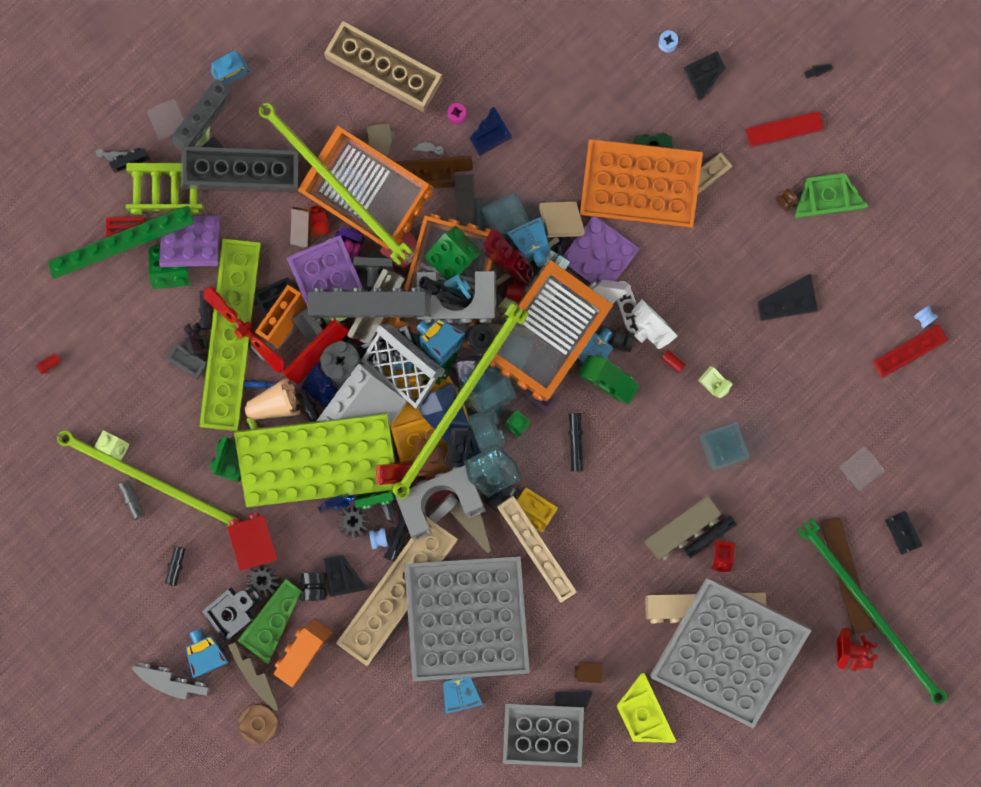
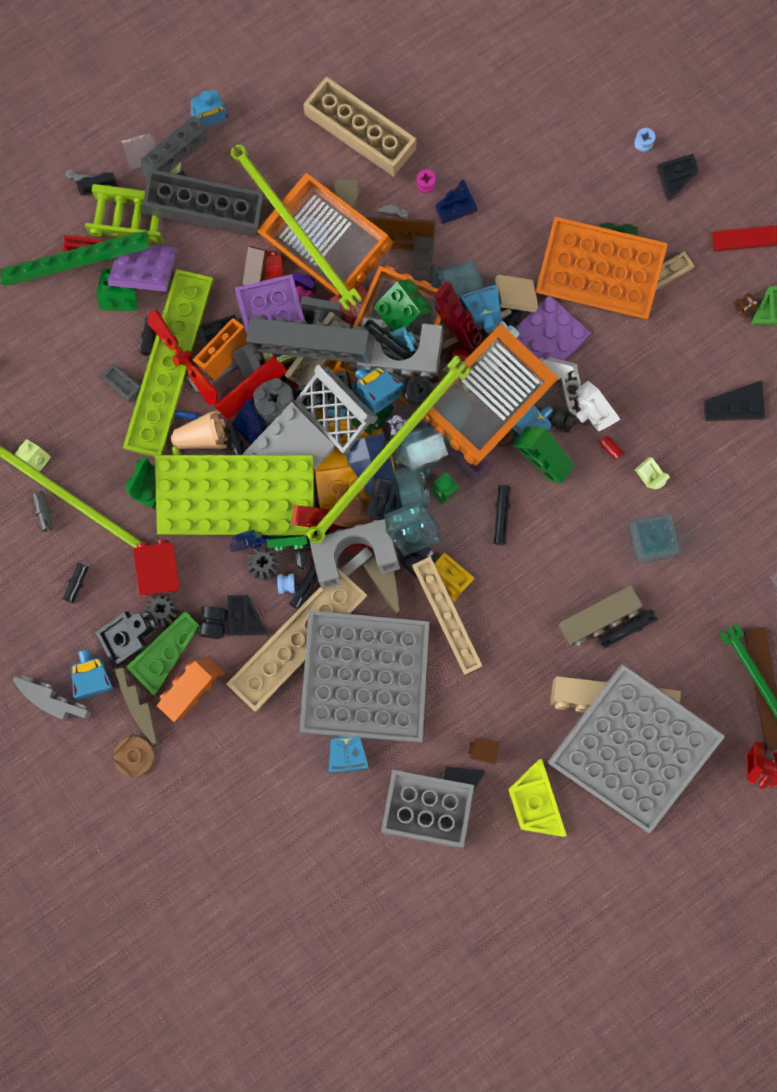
camera: 10 degrees right, 5 degrees down
black plate [184,323,209,356] -> none
red bracket [712,540,735,572] -> none

